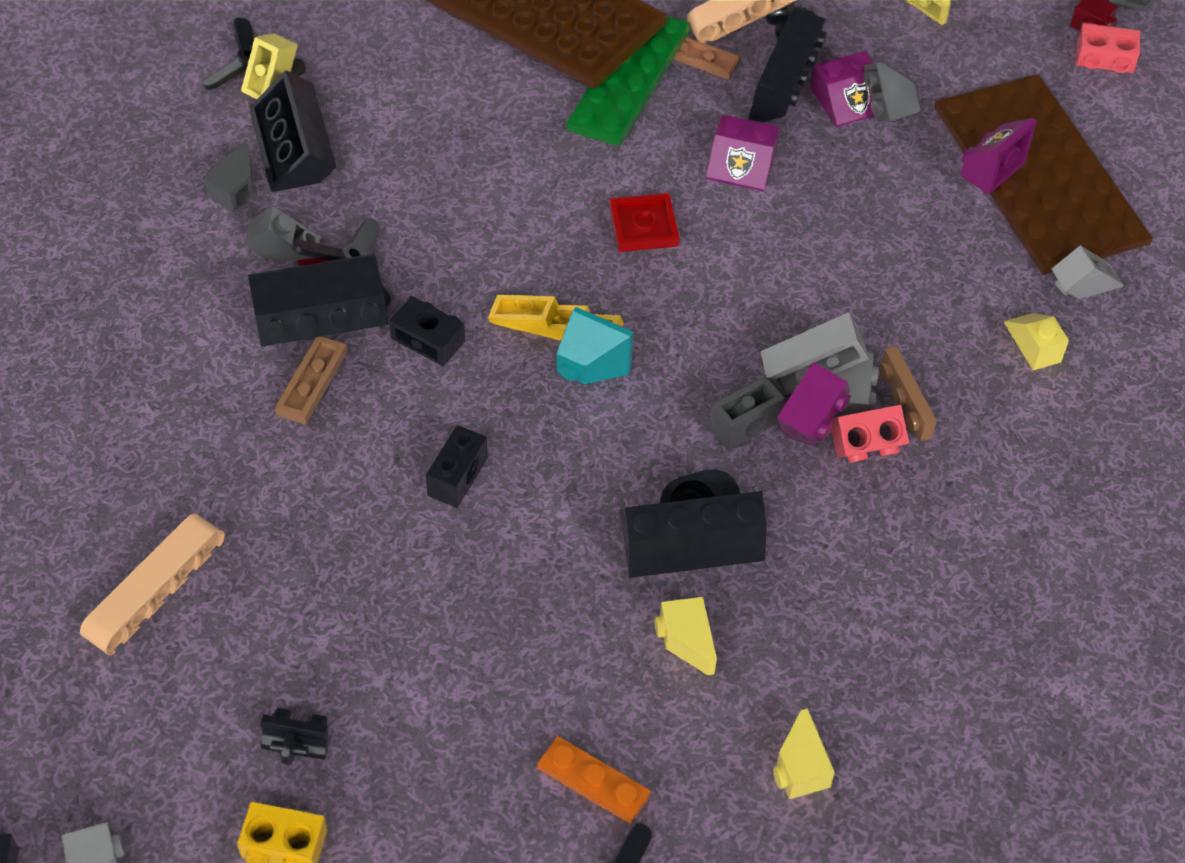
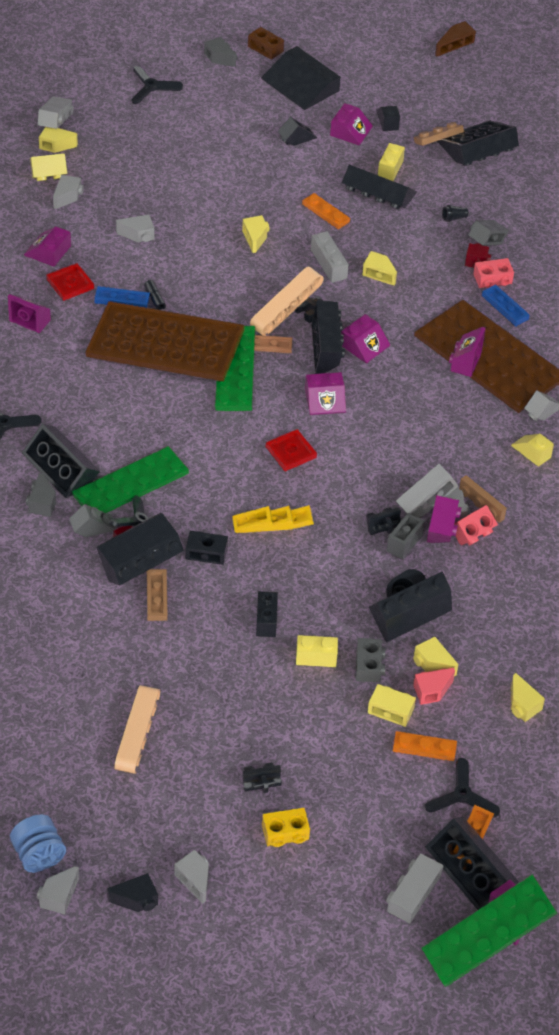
camera: 25 degrees left, 5 degrees down
light yellow slope [241,33,298,99] -> none
teal slope [556,307,634,384] -> none
dark grey slope [864,62,921,122] -> none
none -> green plate [72,446,189,513]
none -> light yellow brick [296,635,338,667]
none -> dark grey brick [356,638,385,683]
none -> black hips [366,507,401,535]
none -> light yellow brick [368,684,416,727]
none -> coral slope [413,668,455,705]
none -> blue plate [482,284,530,327]

